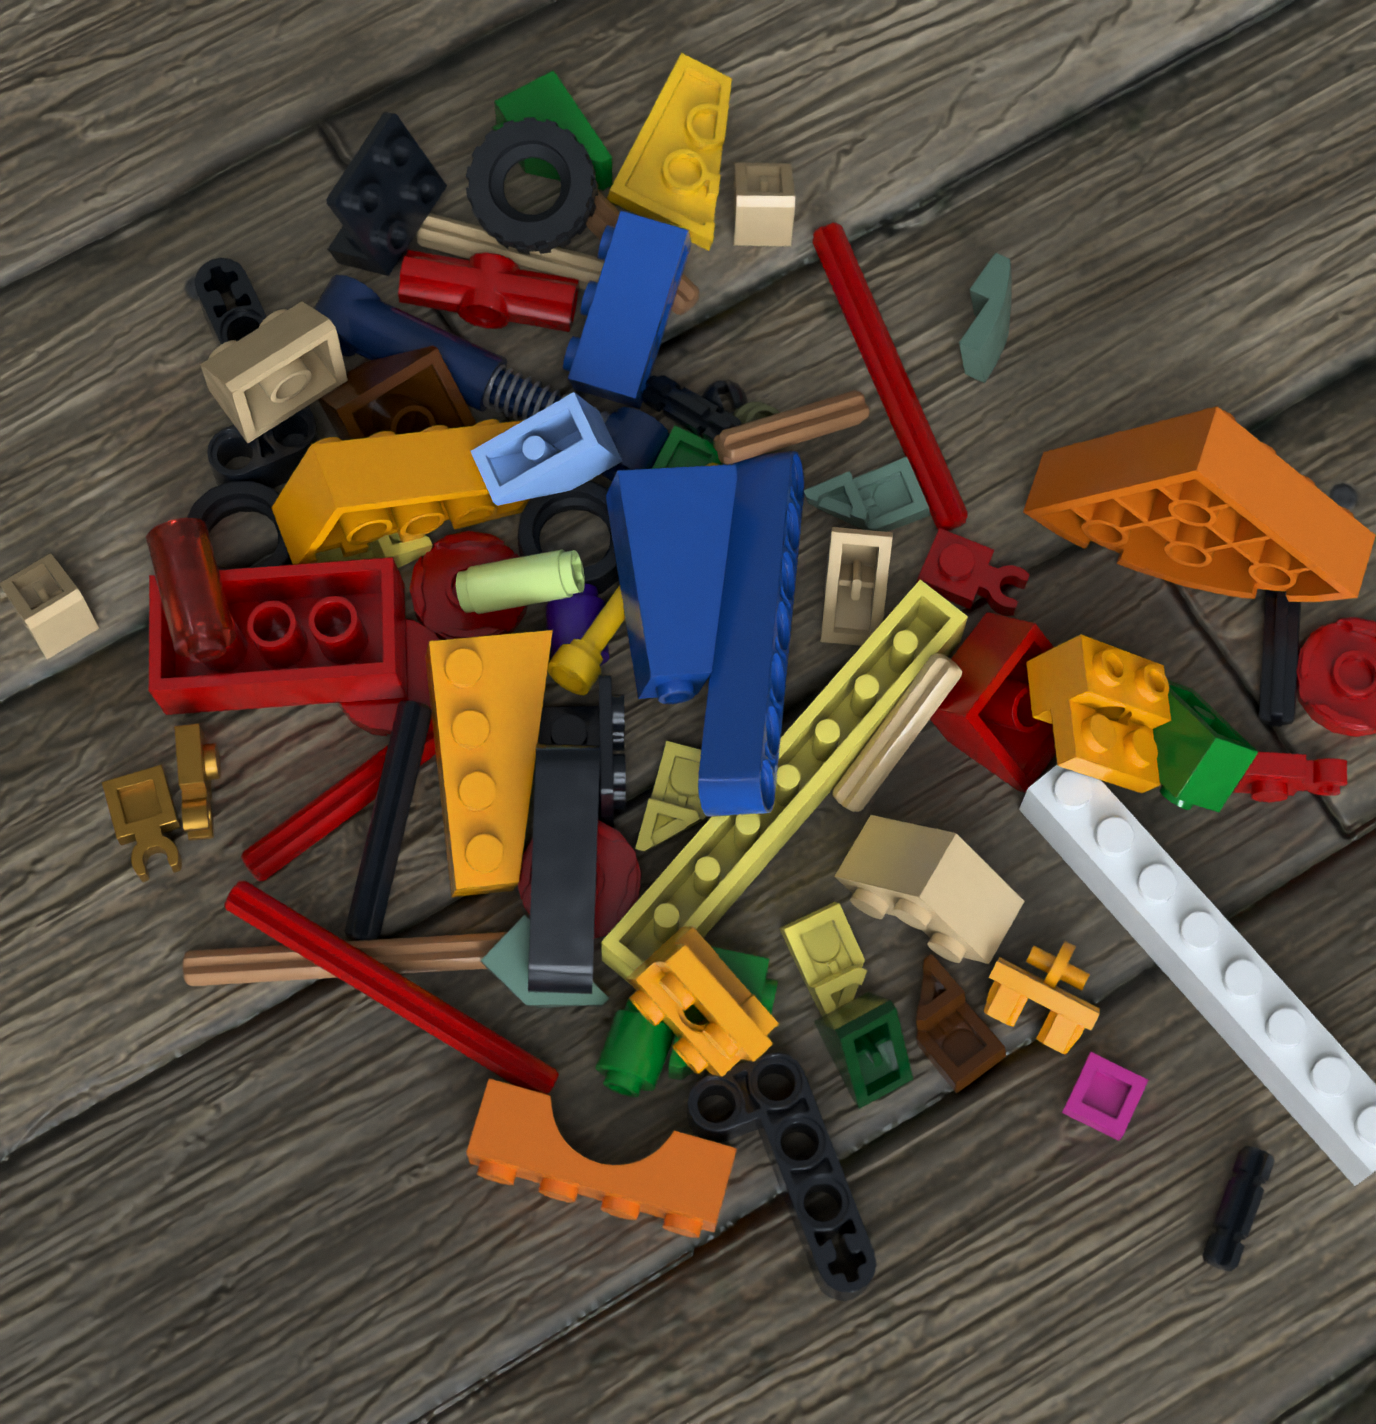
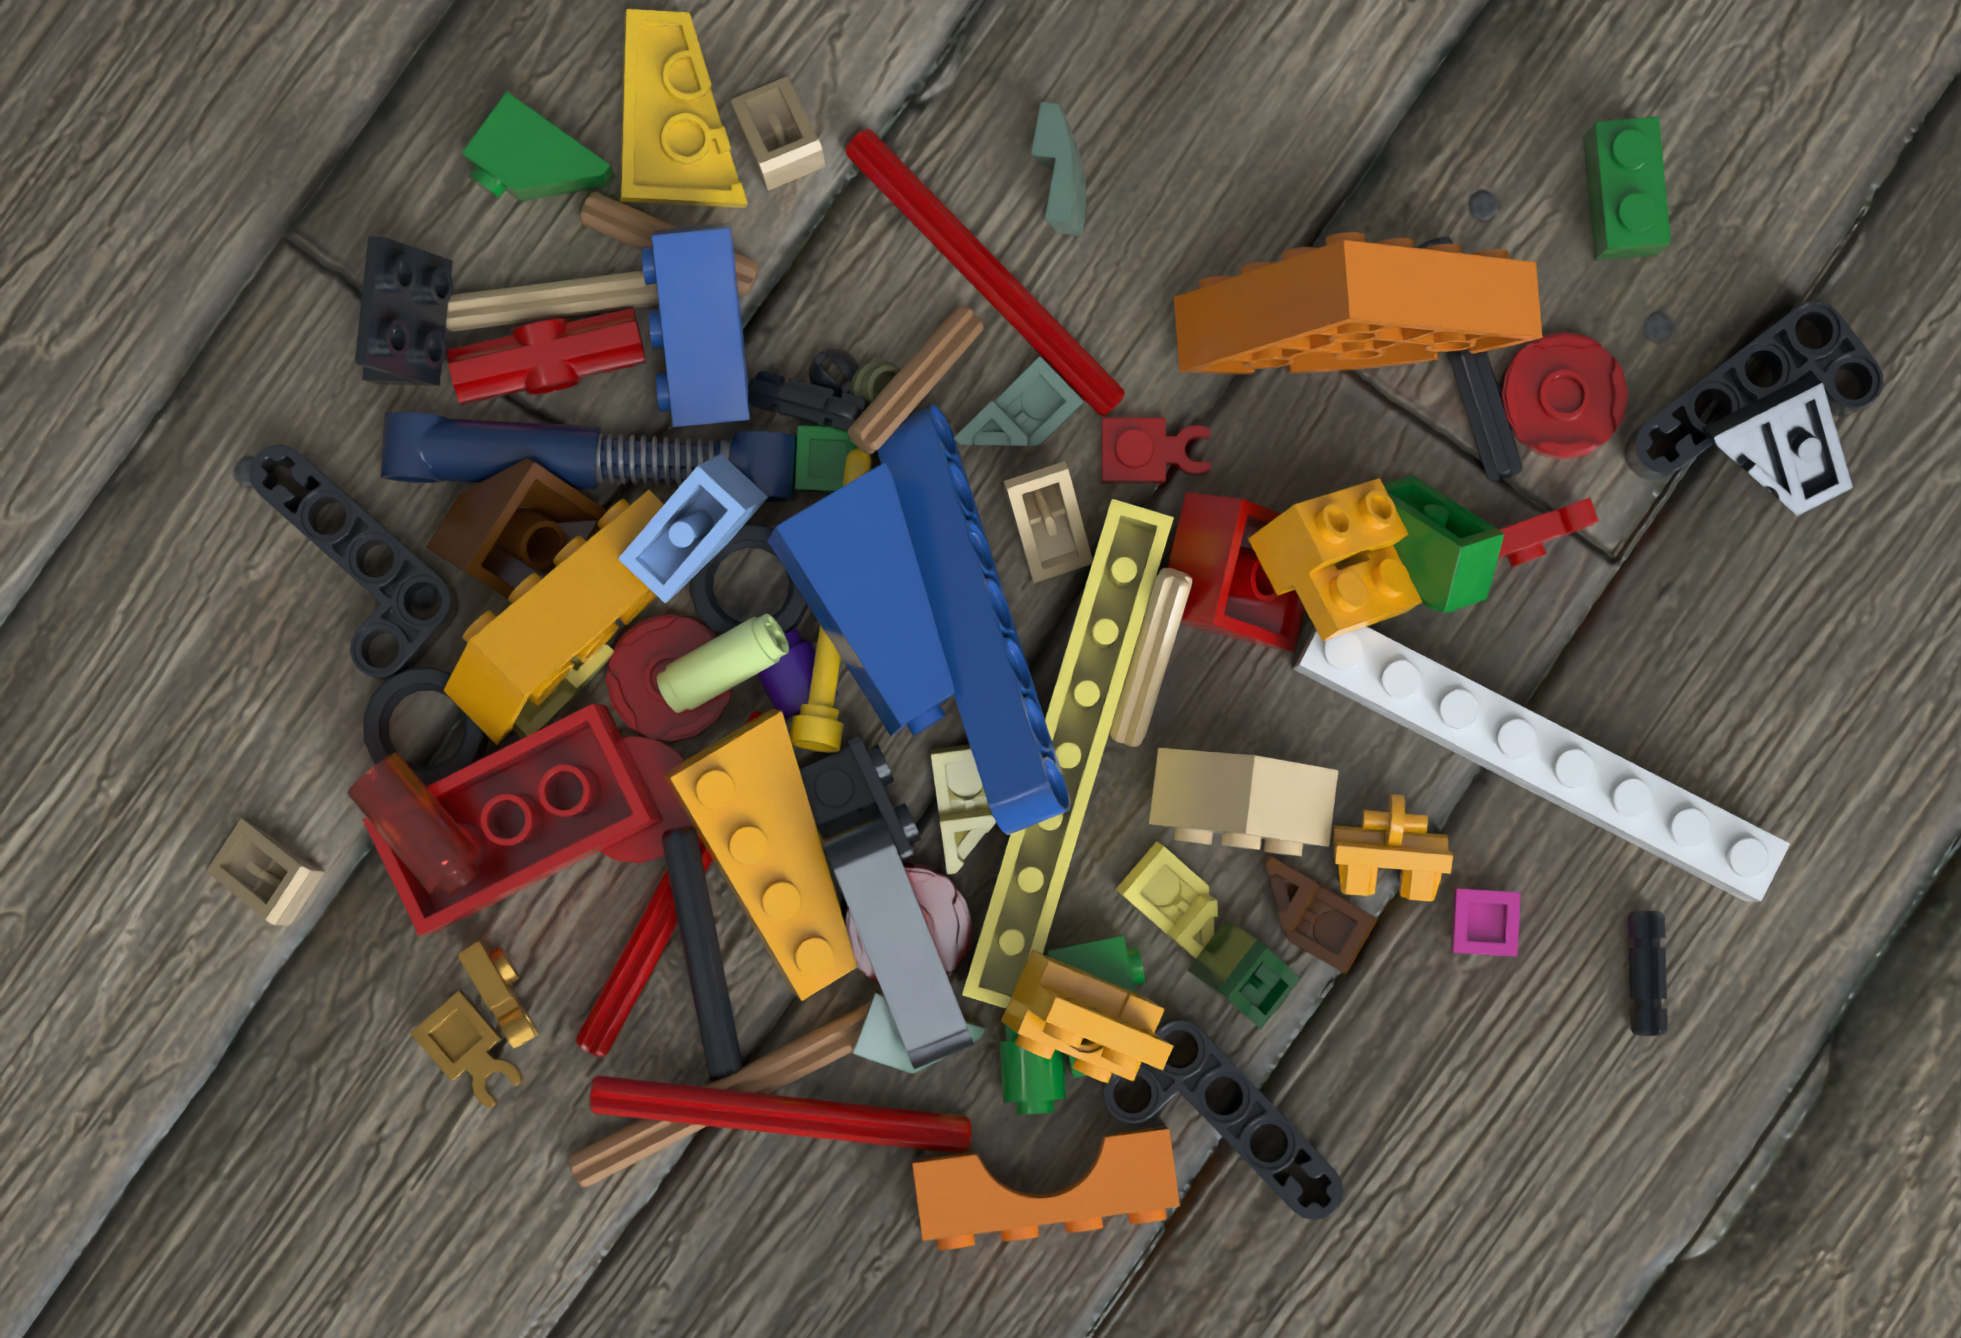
camera: 25 degrees left, 15 degrees up
tan slope [200,301,348,443] -> none
black tyre [466,117,598,254] -> none

